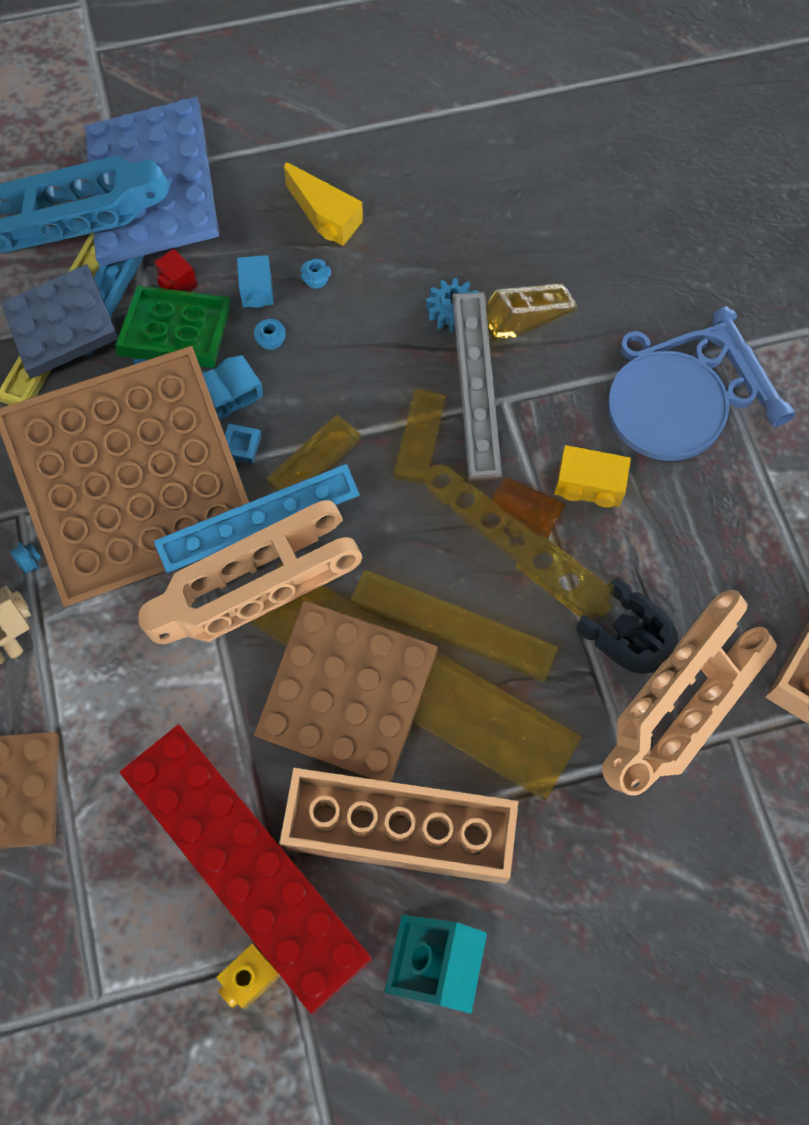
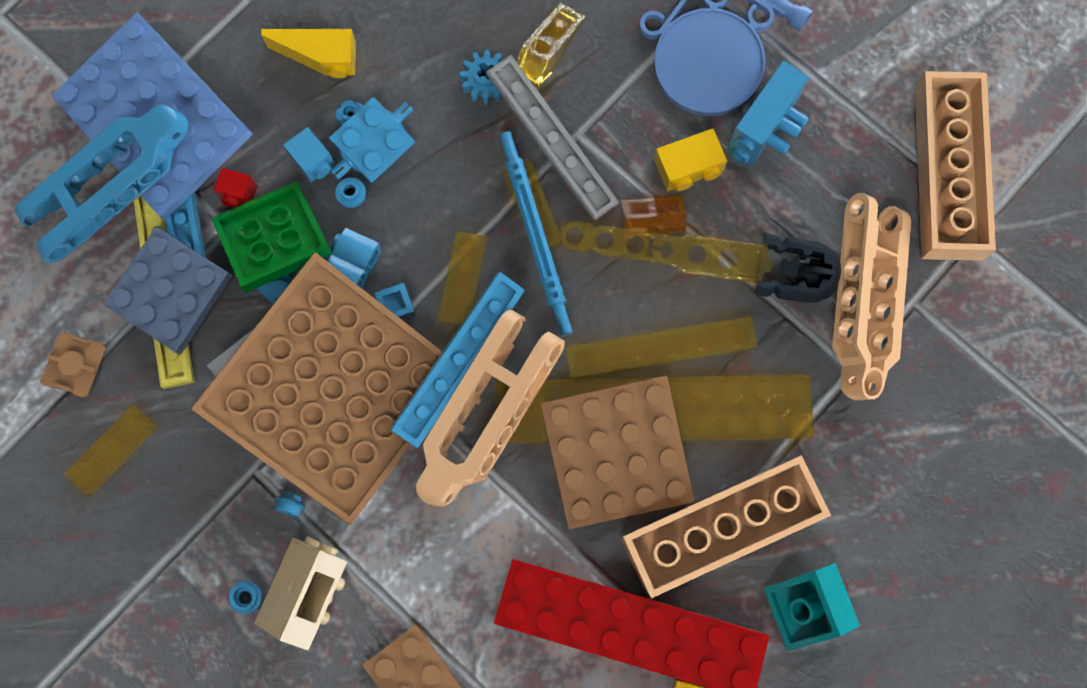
camera: 30 degrees left, 10 degrees up
none -> dark azure plate [328,97,415,184]
none -> dark azure axle [499,131,573,336]
none -> dark azure piece [727,60,810,166]

